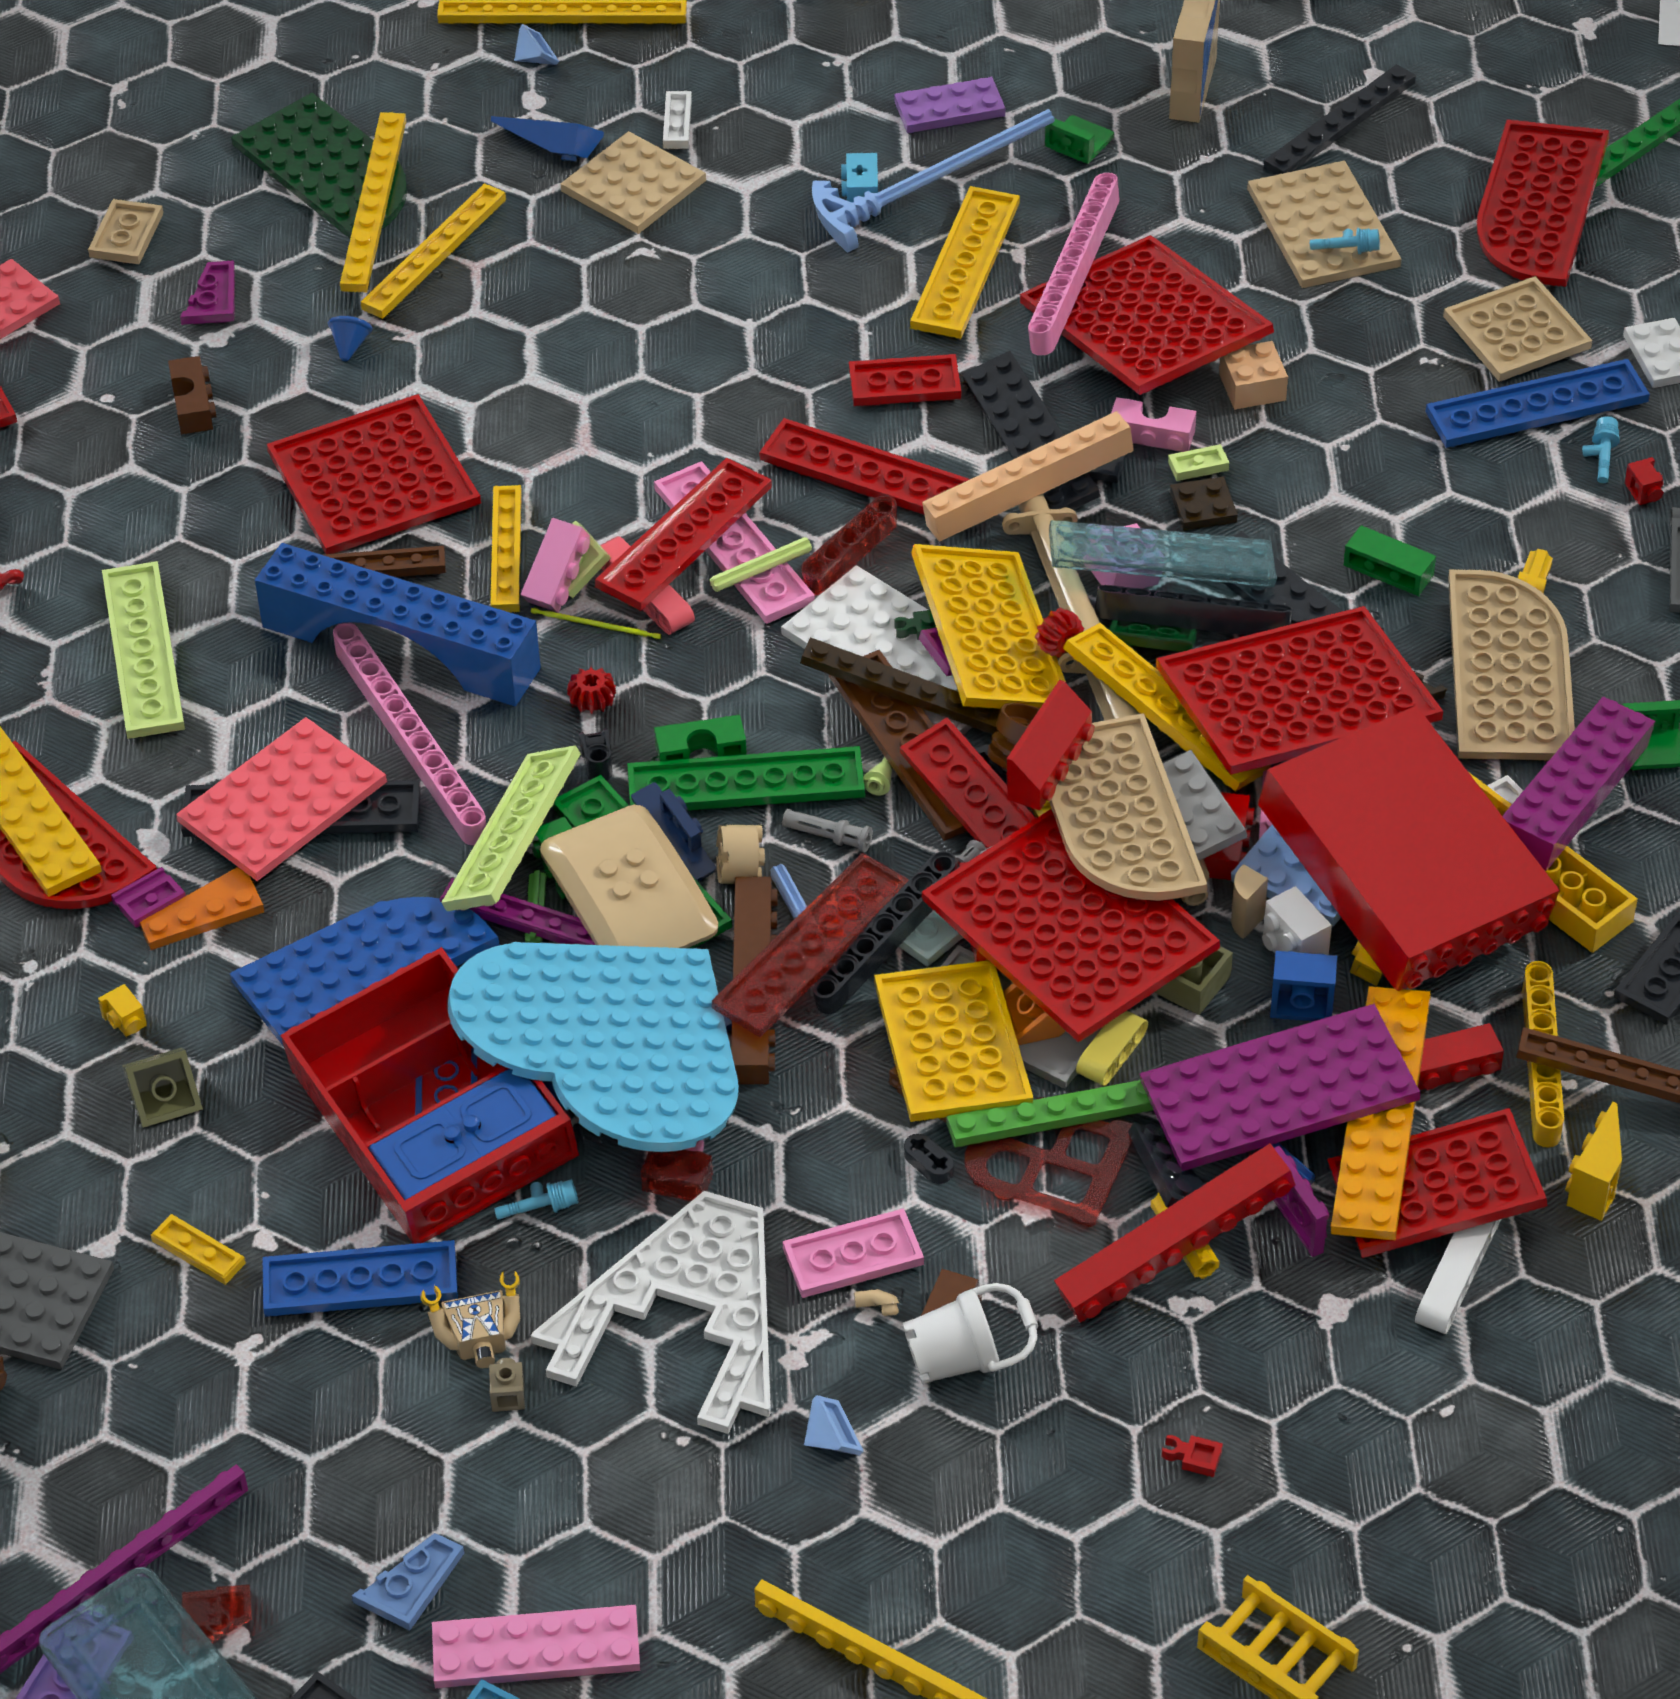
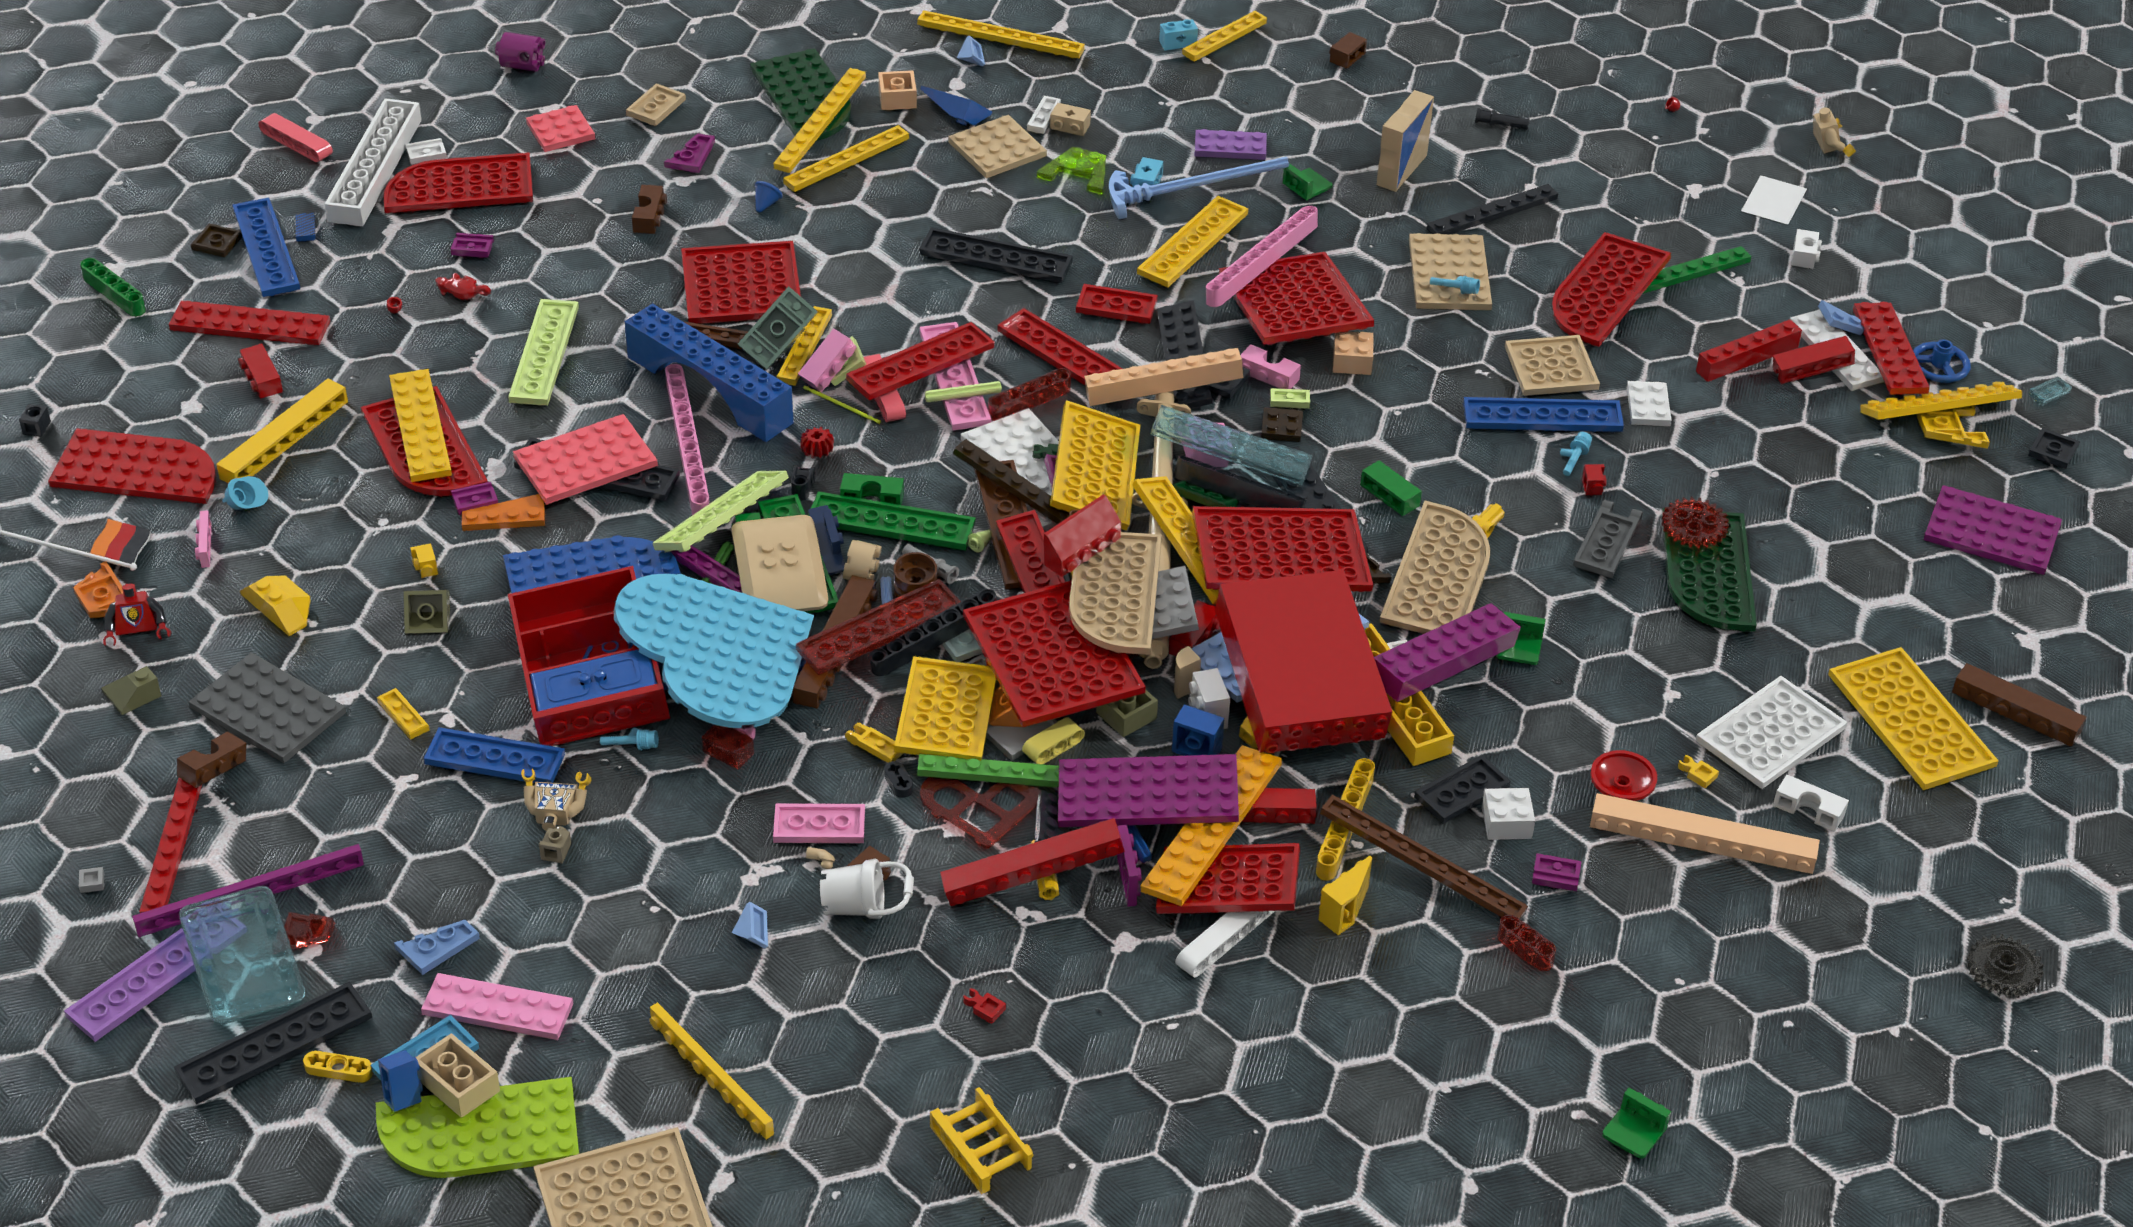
camera: 15 degrees right, 5 degrees down
white wing [531,1191,771,1434] -> none
red gear [1035,607,1084,658] -> none
none -> sand green brick [738,286,818,370]
none -> yellow hinge [845,722,904,763]
none -> light nougat brick [878,70,917,111]
none -> reddish brown wheel [894,552,937,608]
none -> black plate [919,227,1073,283]
none -> clear neon green wing [1037,147,1106,194]
none -> tan brick [1050,103,1091,136]

